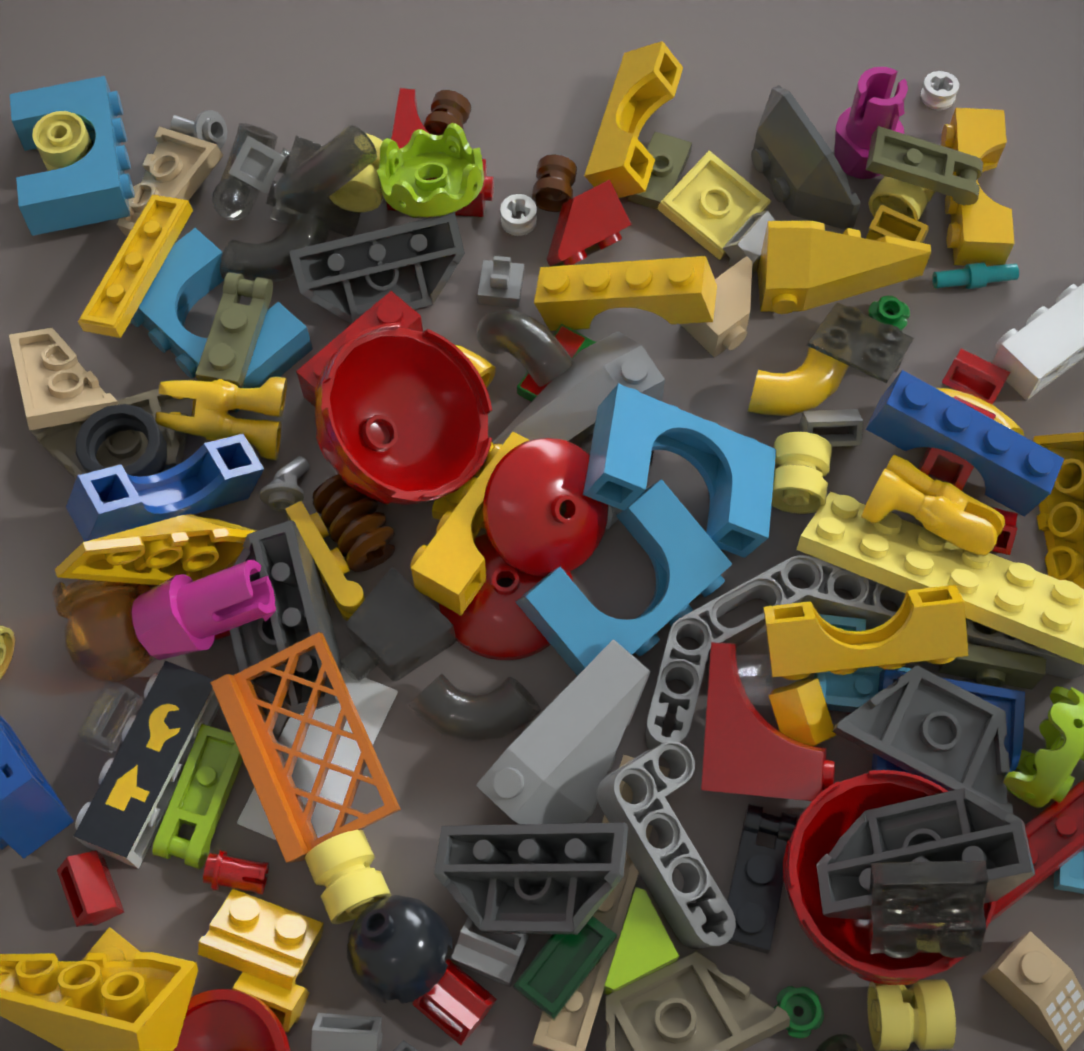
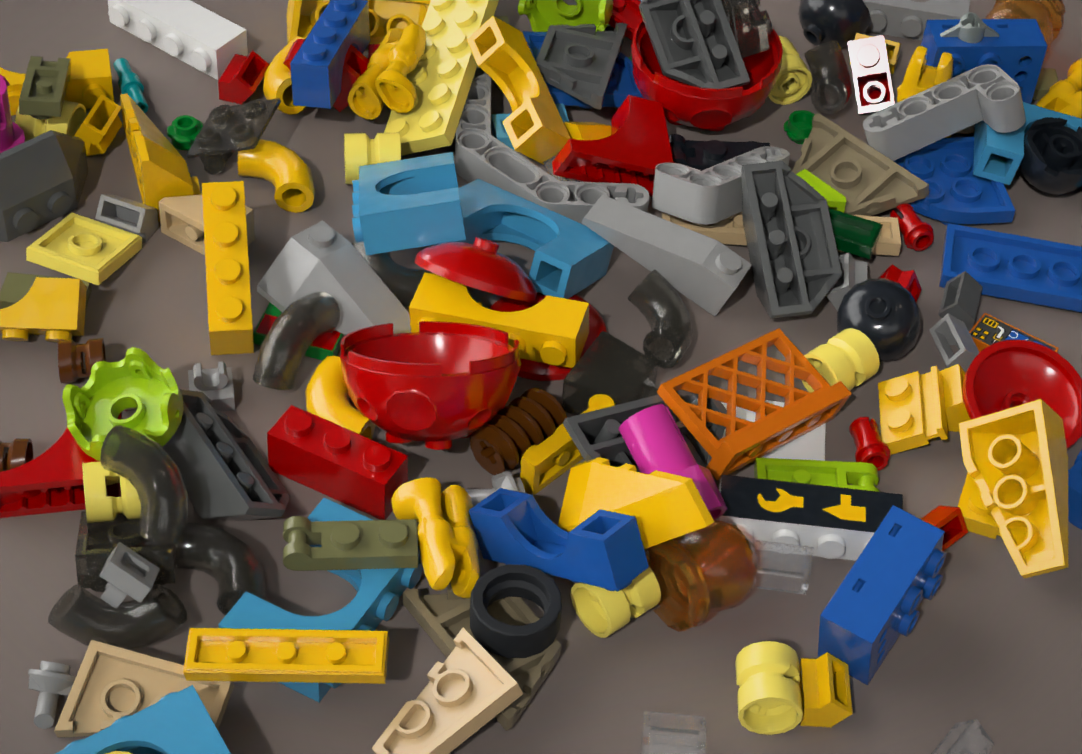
camera: 110 degrees left, 20 degrees down
red slope [546,179,632,267] -> none
light grey piece [799,409,863,447] -> none

